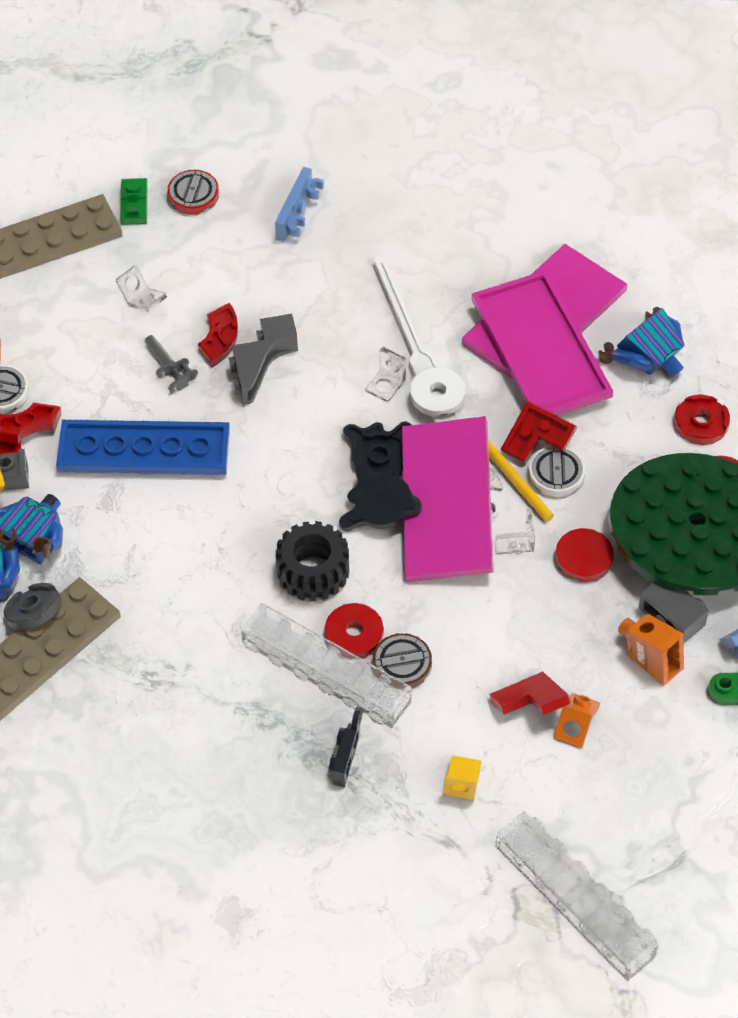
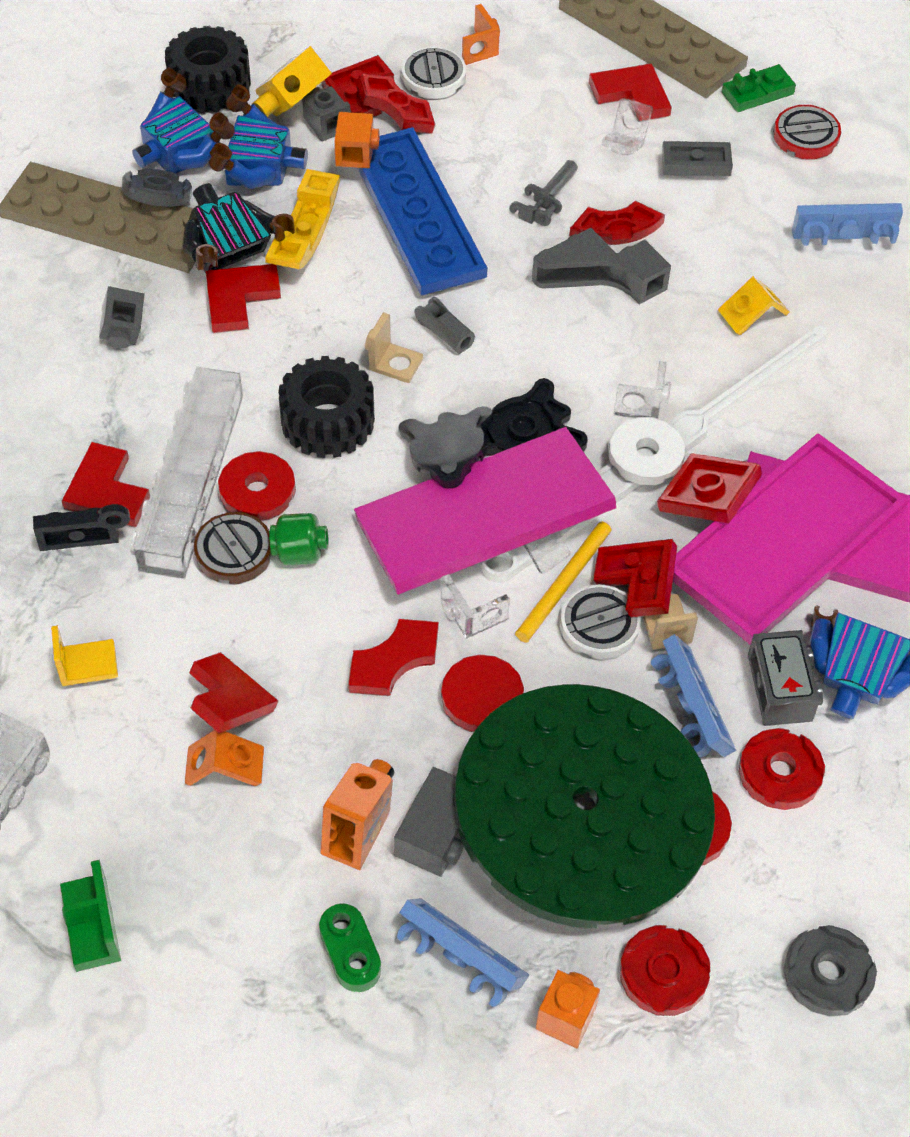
camera: 65 degrees right, 0 degrees up
none -> green panel [60,859,121,972]
none -> red tile [62,442,150,527]
none -> dark grey brick [99,286,145,348]
none -> torso [183,183,295,274]
none -> red tile [206,264,281,333]
none -> yellow slope [265,169,340,269]
none -> green head [269,513,329,565]
none -> orange brick [334,112,380,168]
none -> red tile [348,619,439,696]
none -> tan bracket [365,312,423,383]
none -> dark grey bar [414,296,475,354]
none -> red tile [589,63,672,121]
none -> tan bracket [643,594,698,650]
none -> medium blue plate [651,634,737,758]
none -> red tile [657,453,762,524]
none -> dark grey plate [662,141,733,176]
none -> yellow bracket [718,276,790,335]
none -> brick [748,630,823,726]

